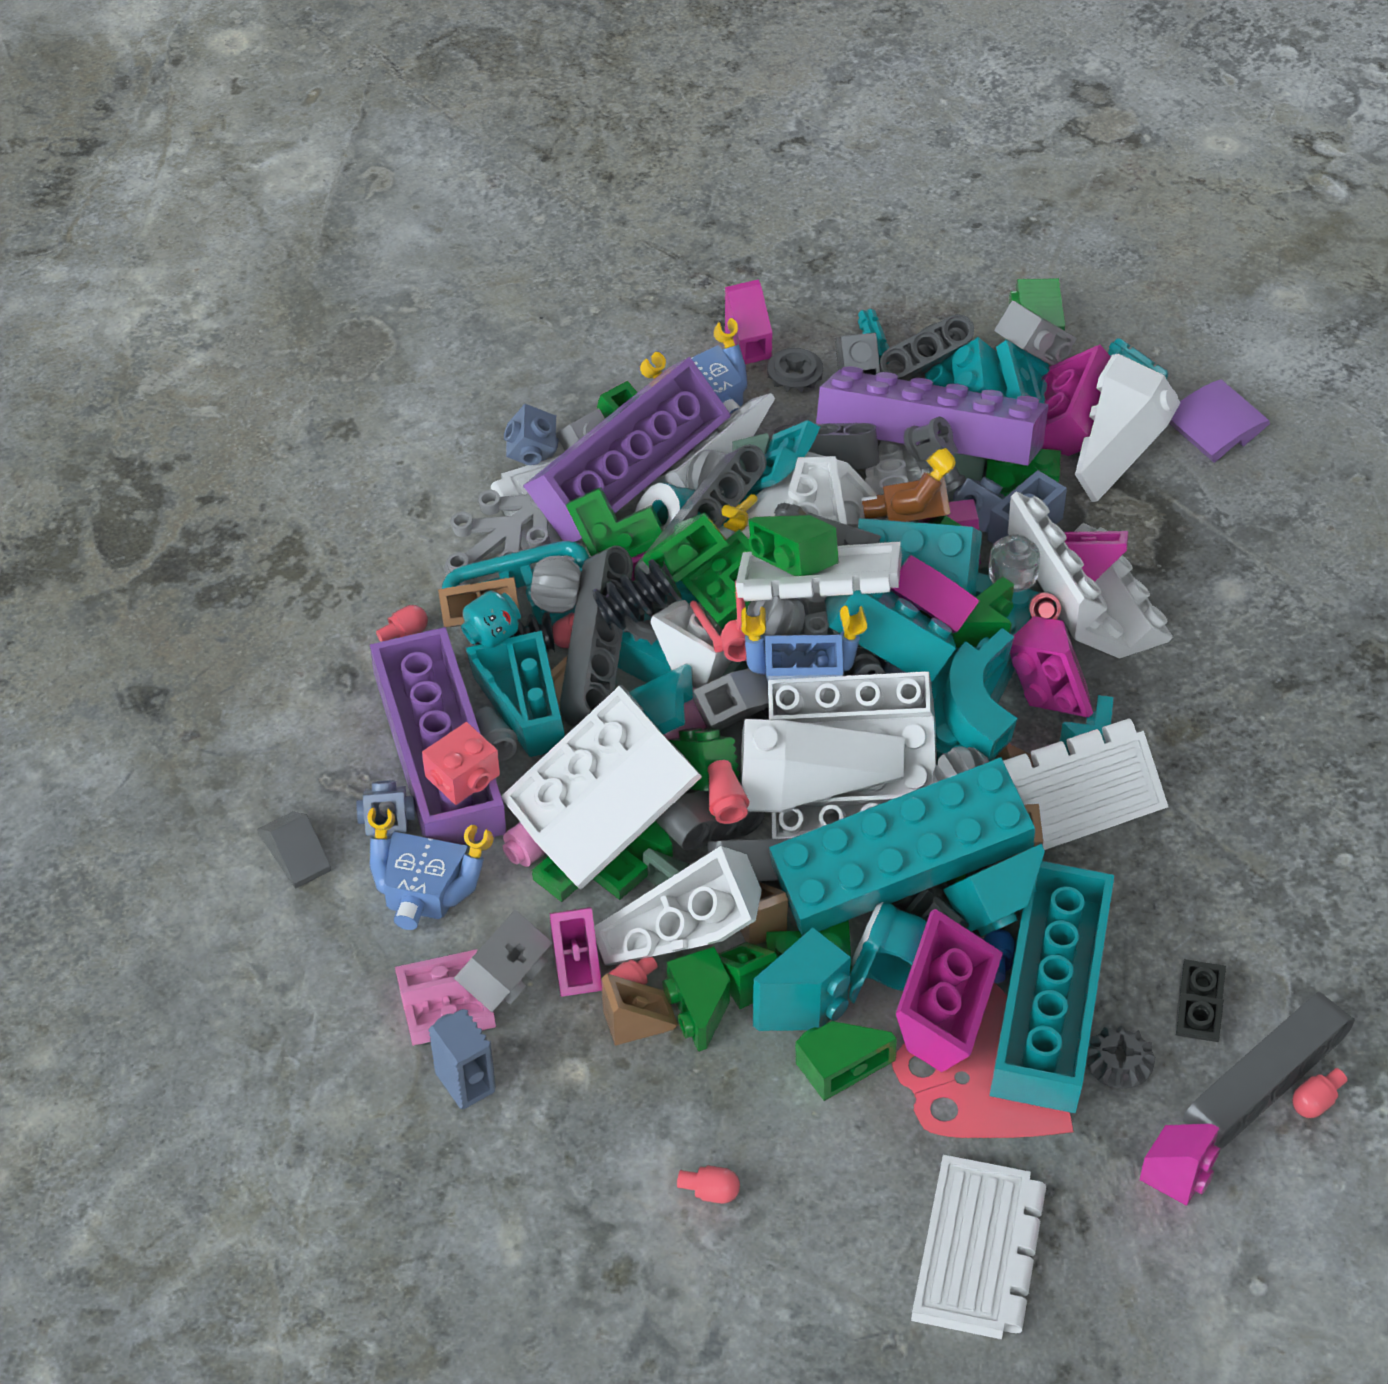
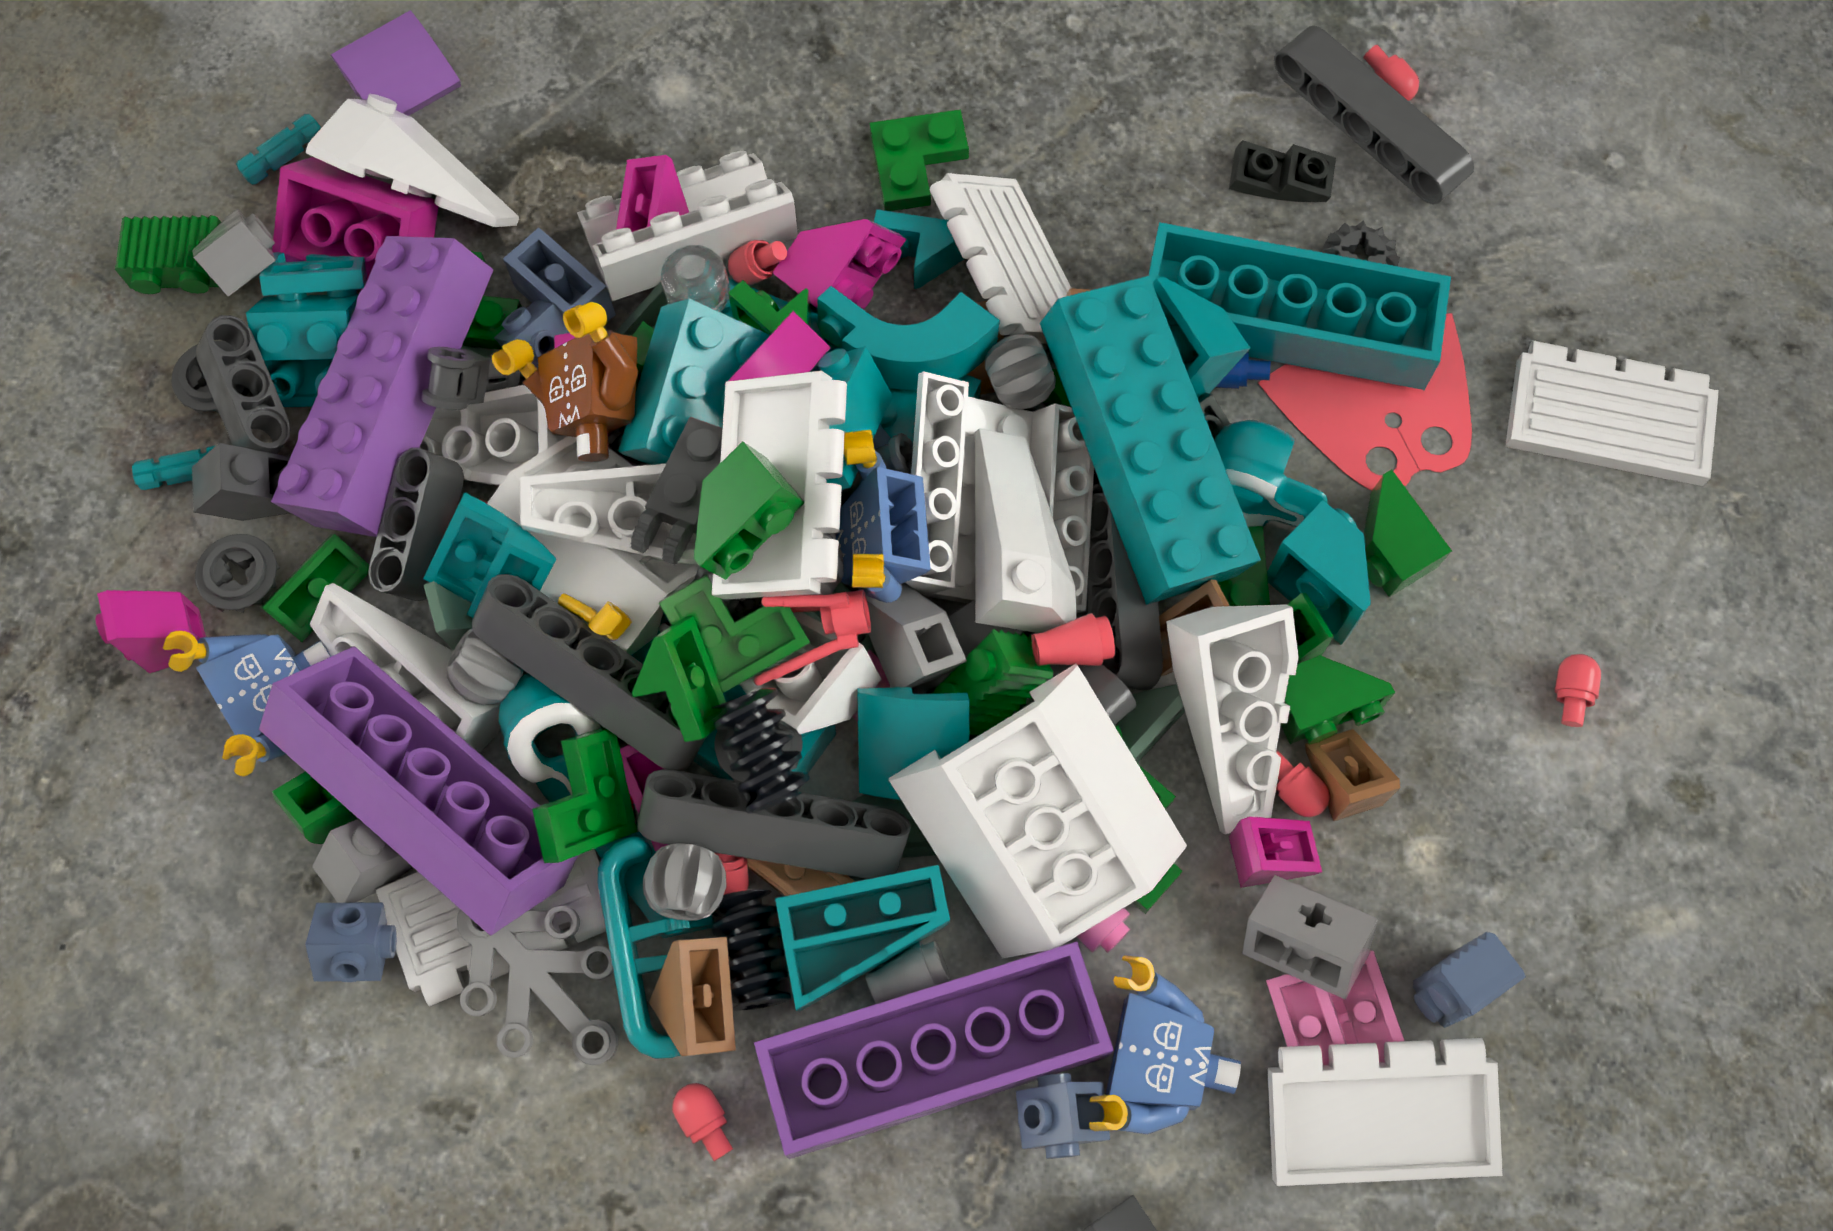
camera: 90 degrees left, 20 degrees up
coral head [422,721,500,805] -> none
teal head [461,590,521,648] -> none
dark pink slope [896,909,1003,1072] -> none
dark pink slope [1139,1124,1221,1206] -> none
none -> green slope [260,534,369,642]
none -> green plate [870,109,969,211]
none -> white hinge [1268,1038,1503,1186]

